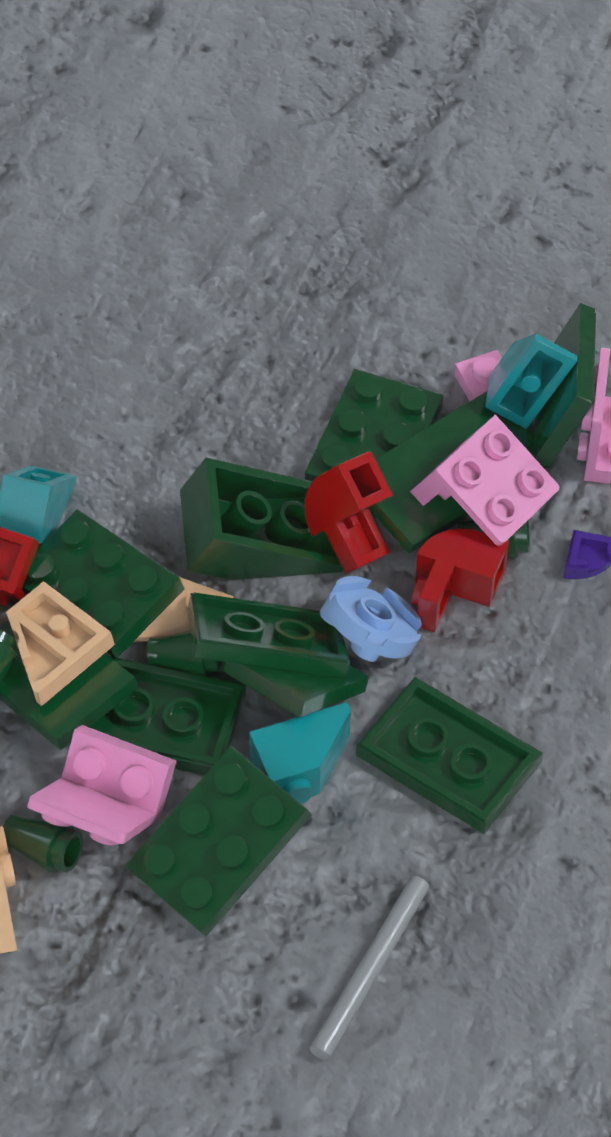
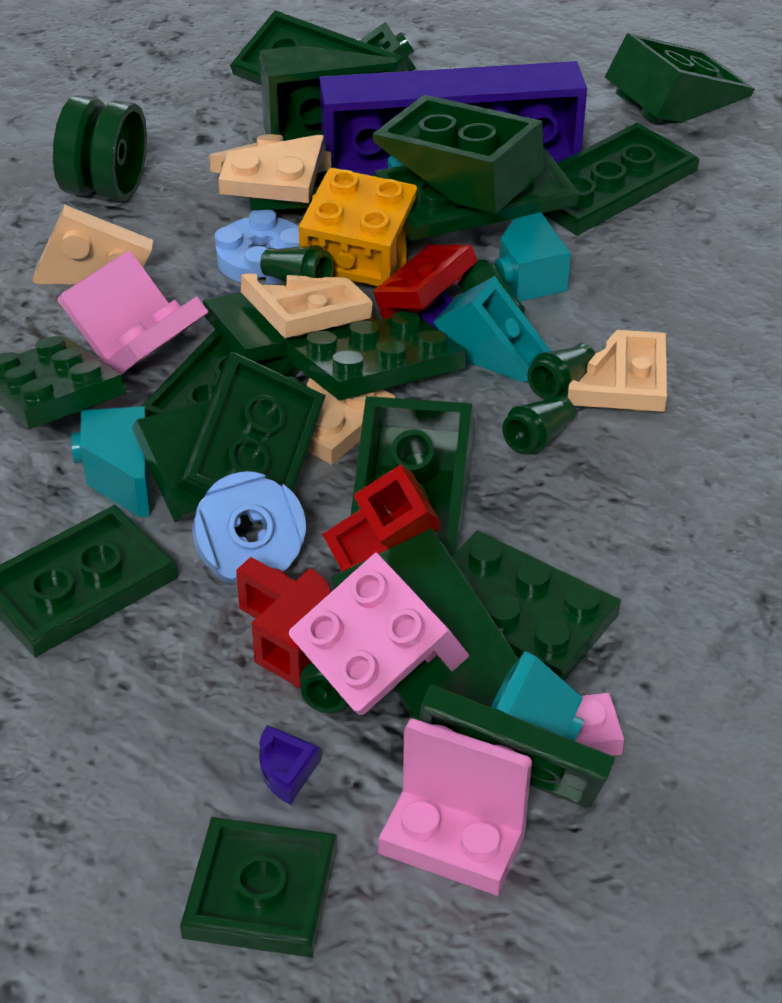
camera: 105 degrees right, 10 degrees down
none -> dark green cone [502,395,575,454]
none -> dark green cone [527,343,596,399]
none -> light nougat wing [567,330,667,412]

